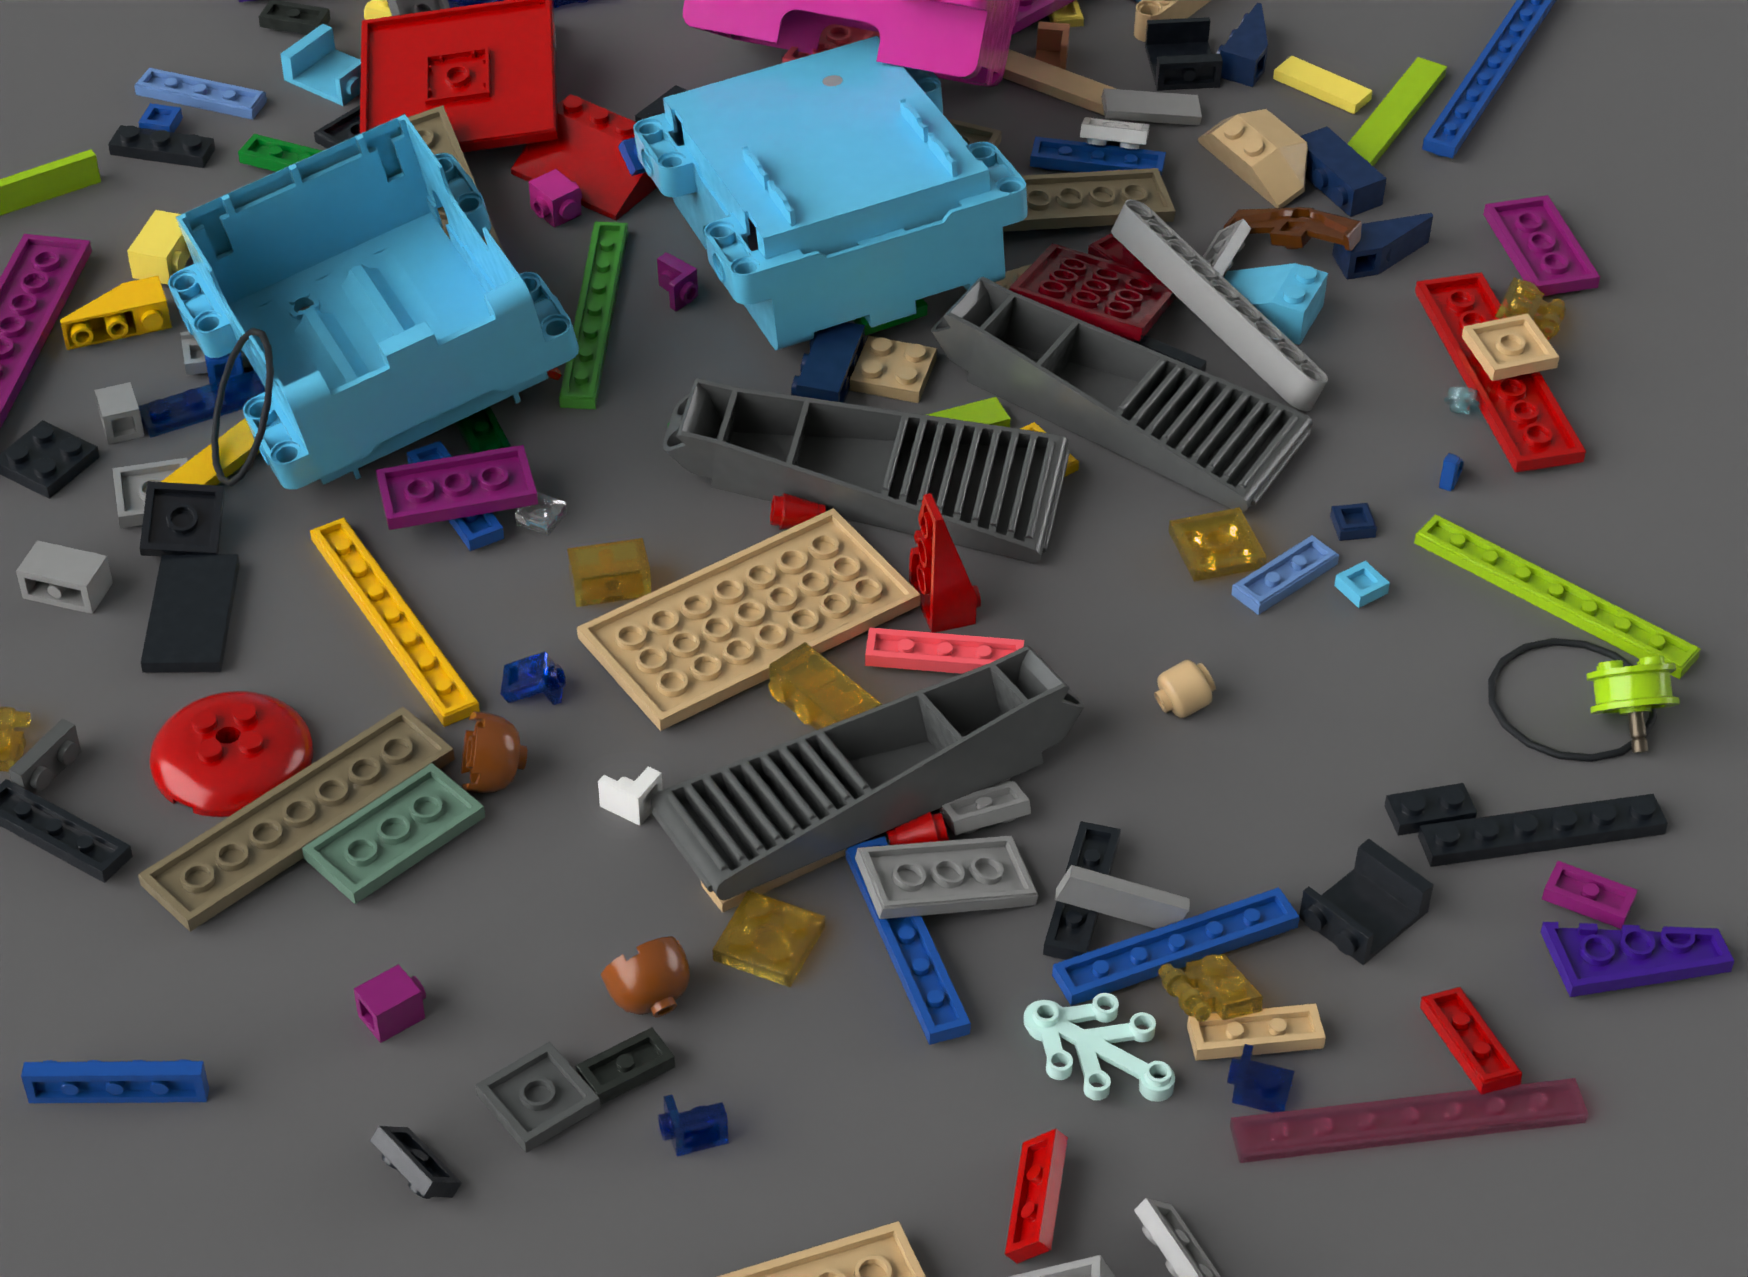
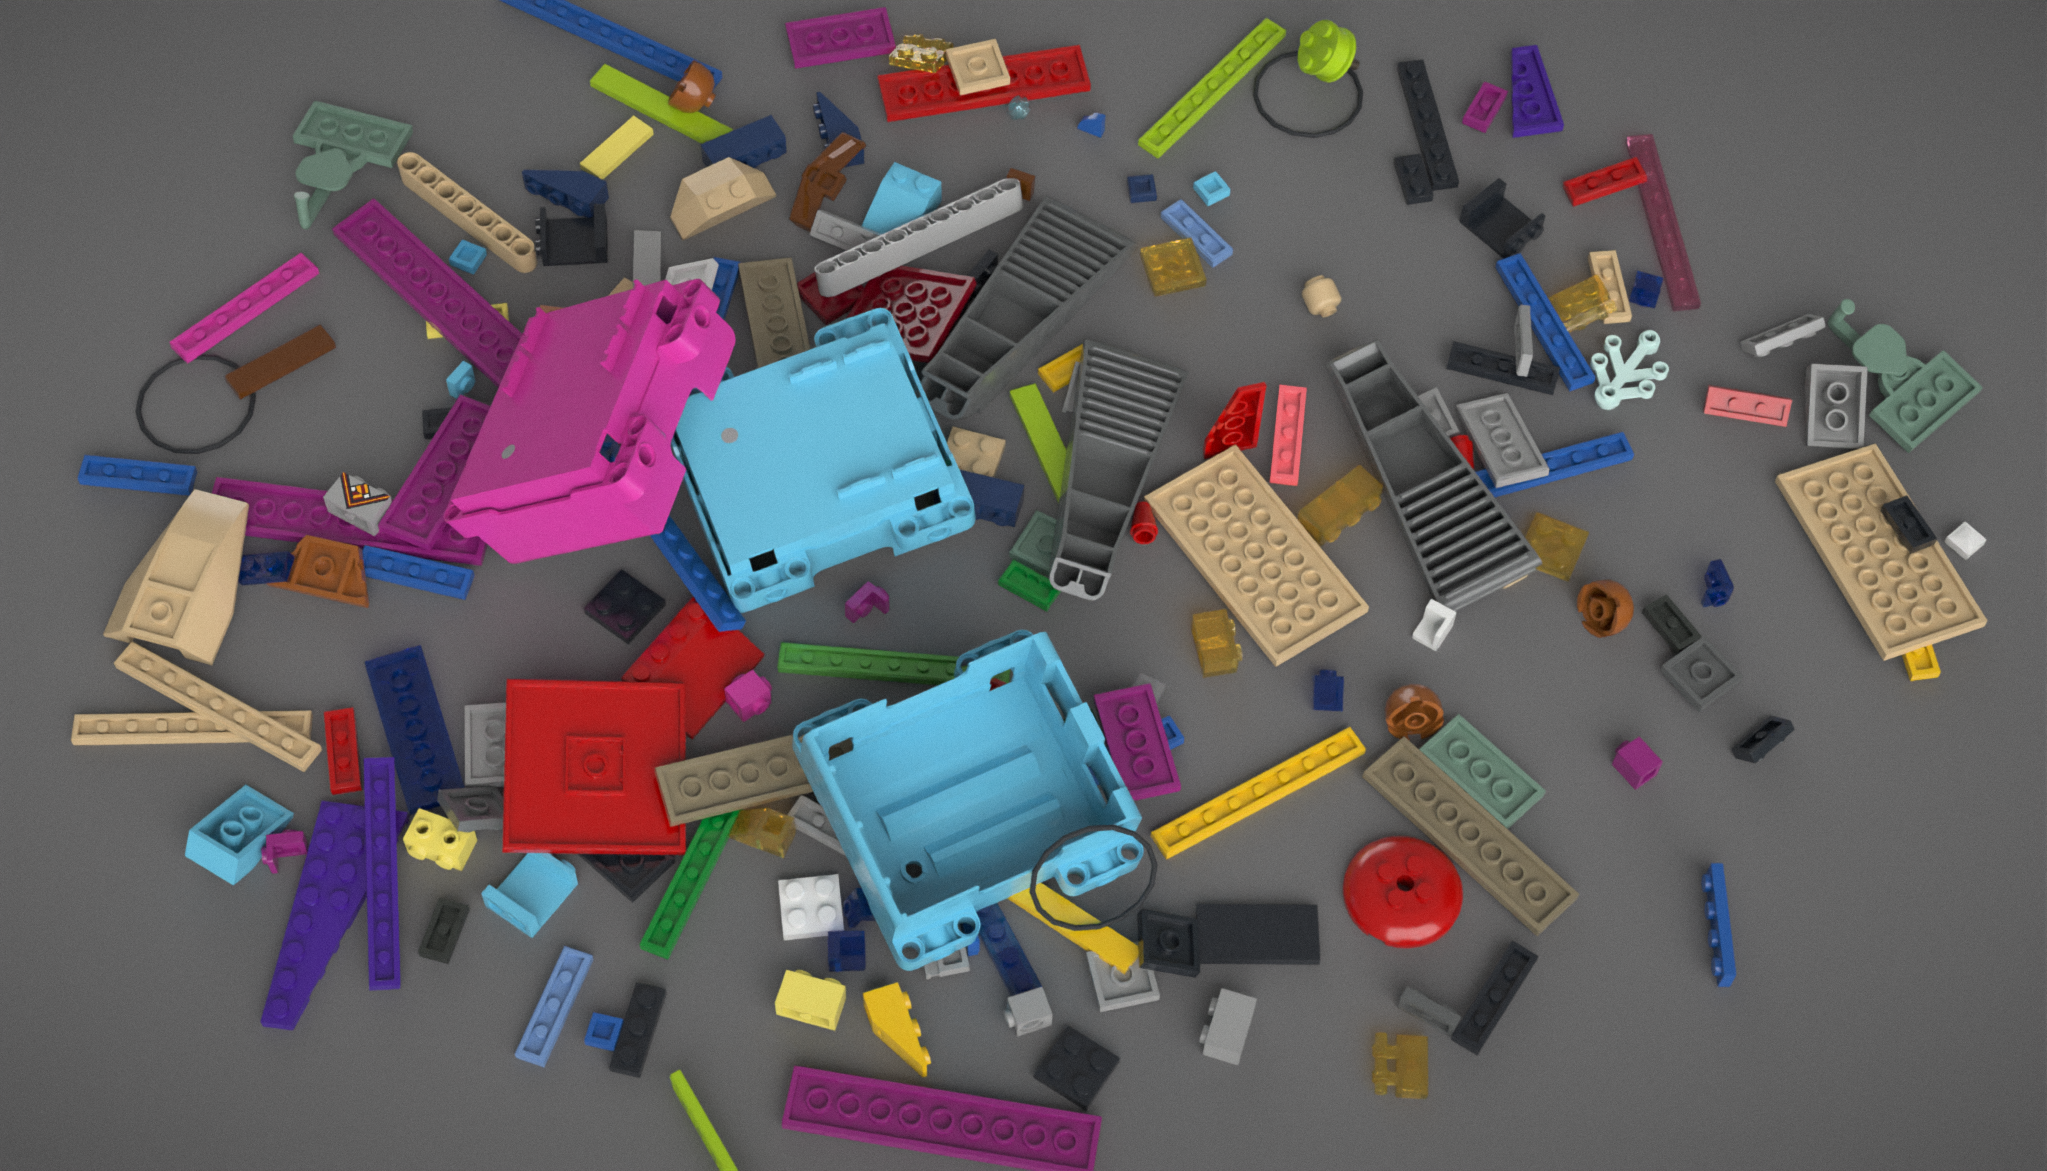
camera: 90 degrees left, 15 degrees up
none -> dark orange cylinder [667,60,716,113]
none -> reddish brown plate [1007,168,1035,201]

